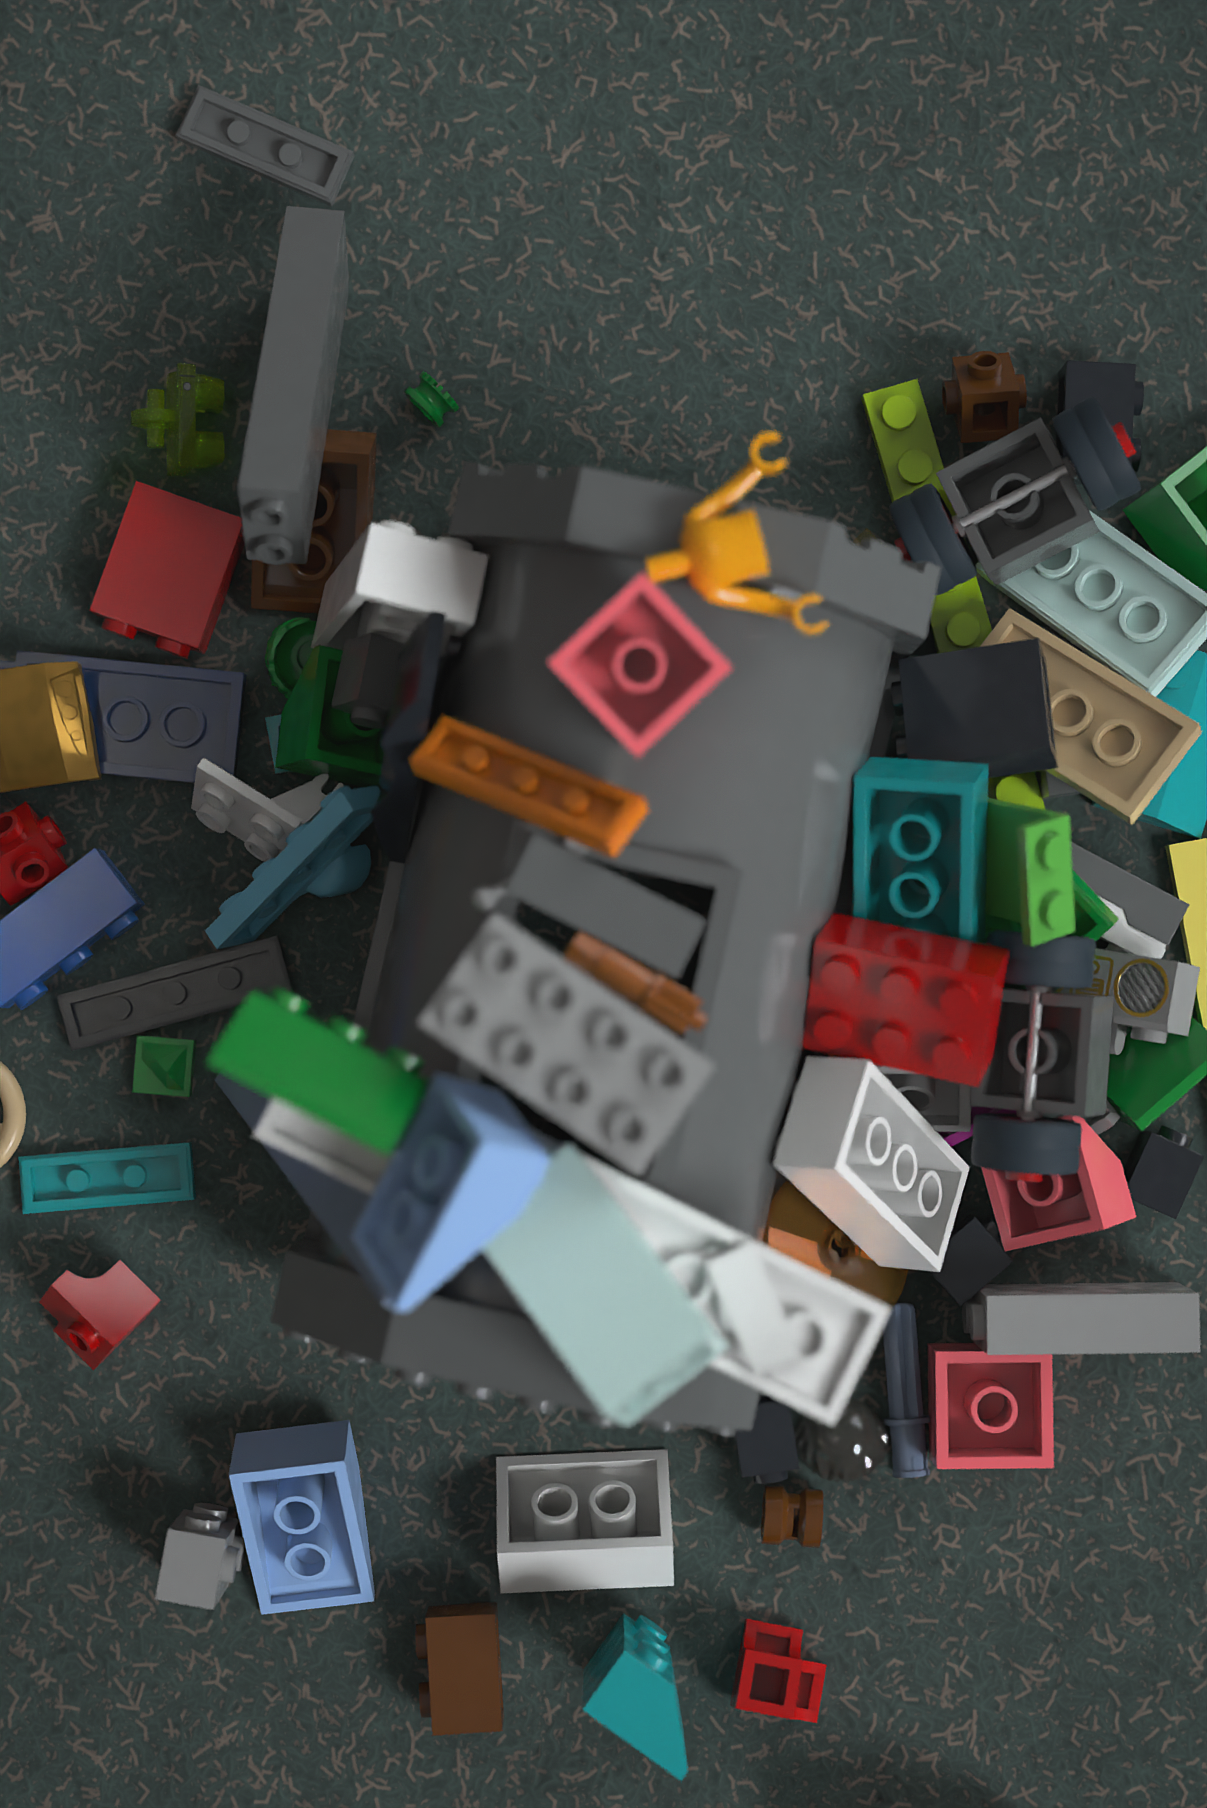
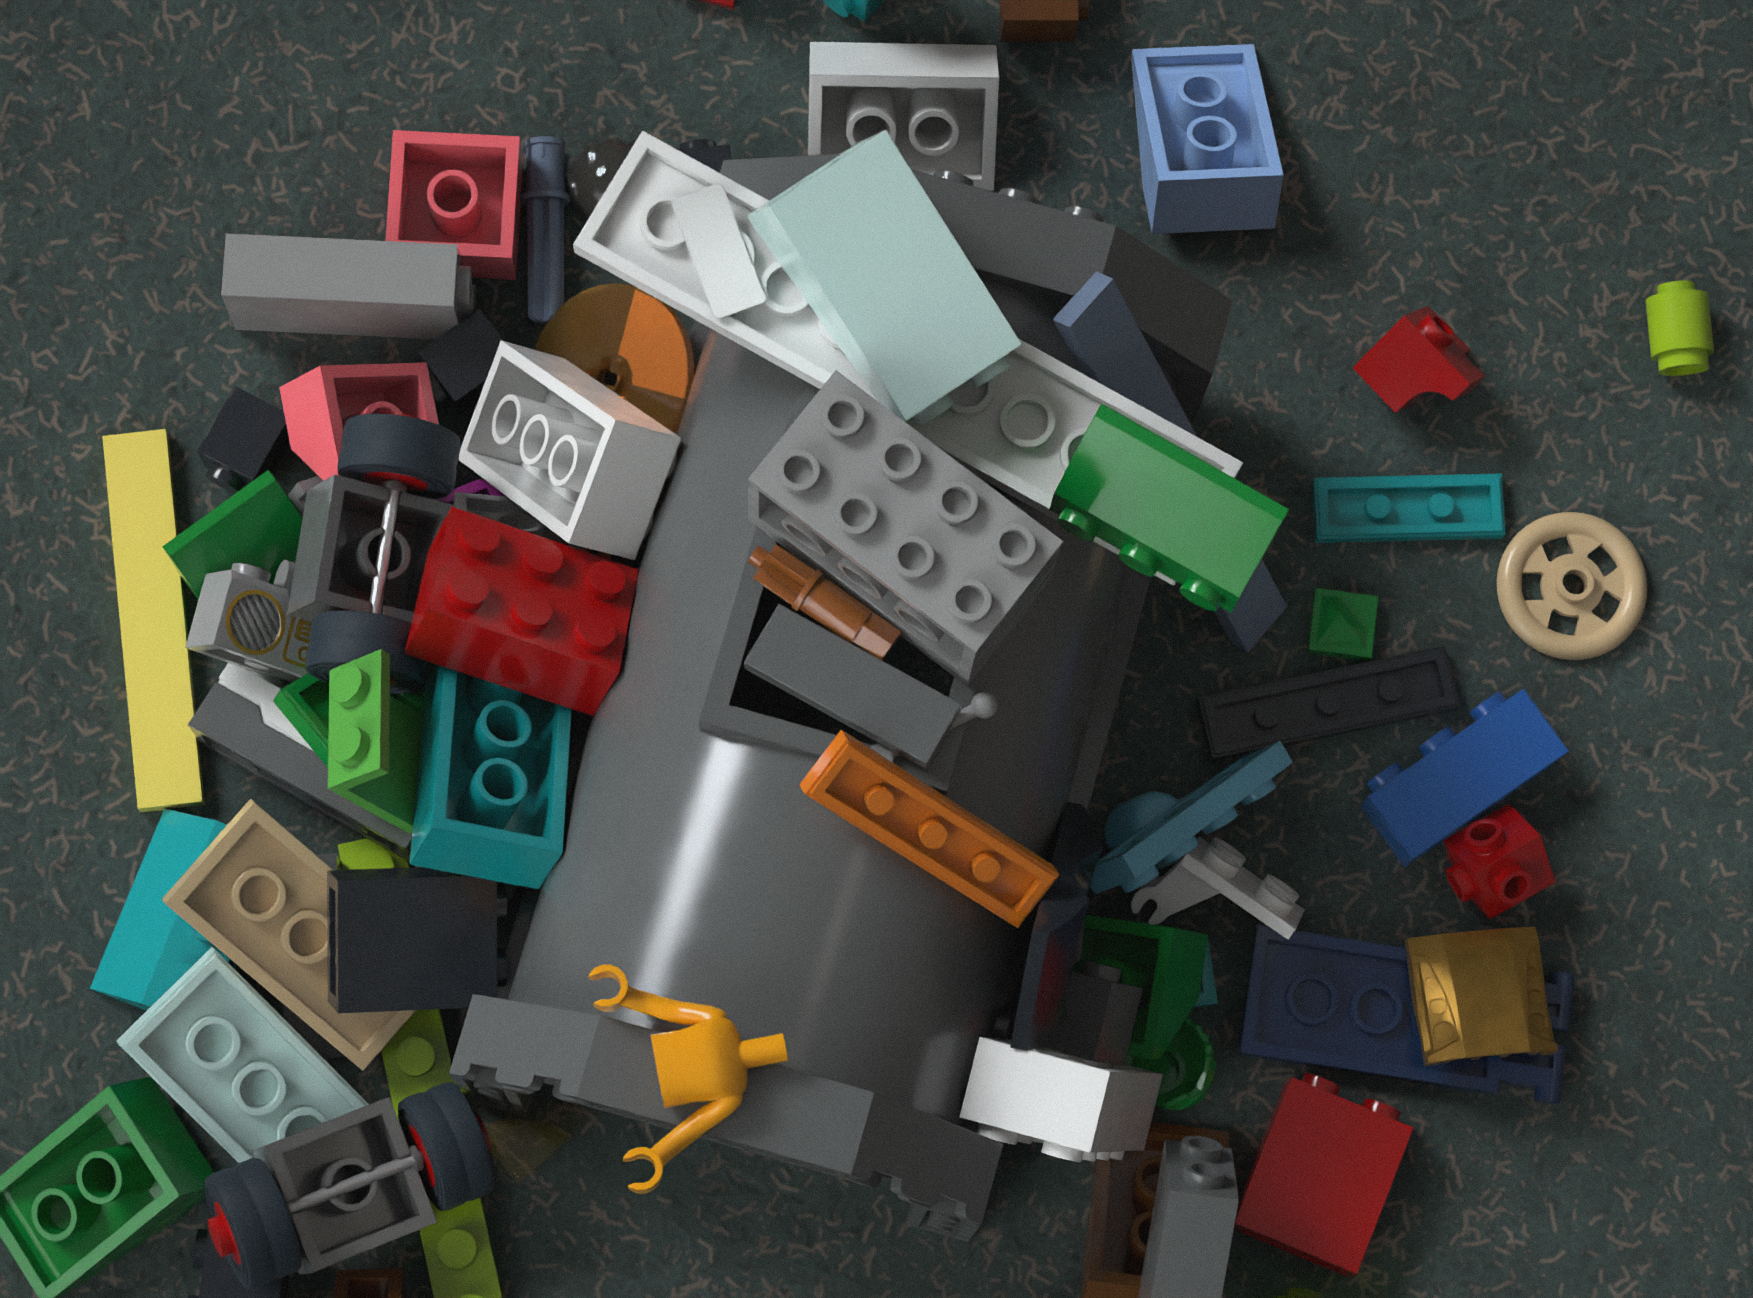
camera: 175 degrees right, 10 degrees down
light grey brick [155,1503,246,1610] -> none
light blue slope [350,1073,551,1312] -> none
coral brick [547,572,732,758] -> none
reddish brown wheel [761,1485,824,1548] -> none

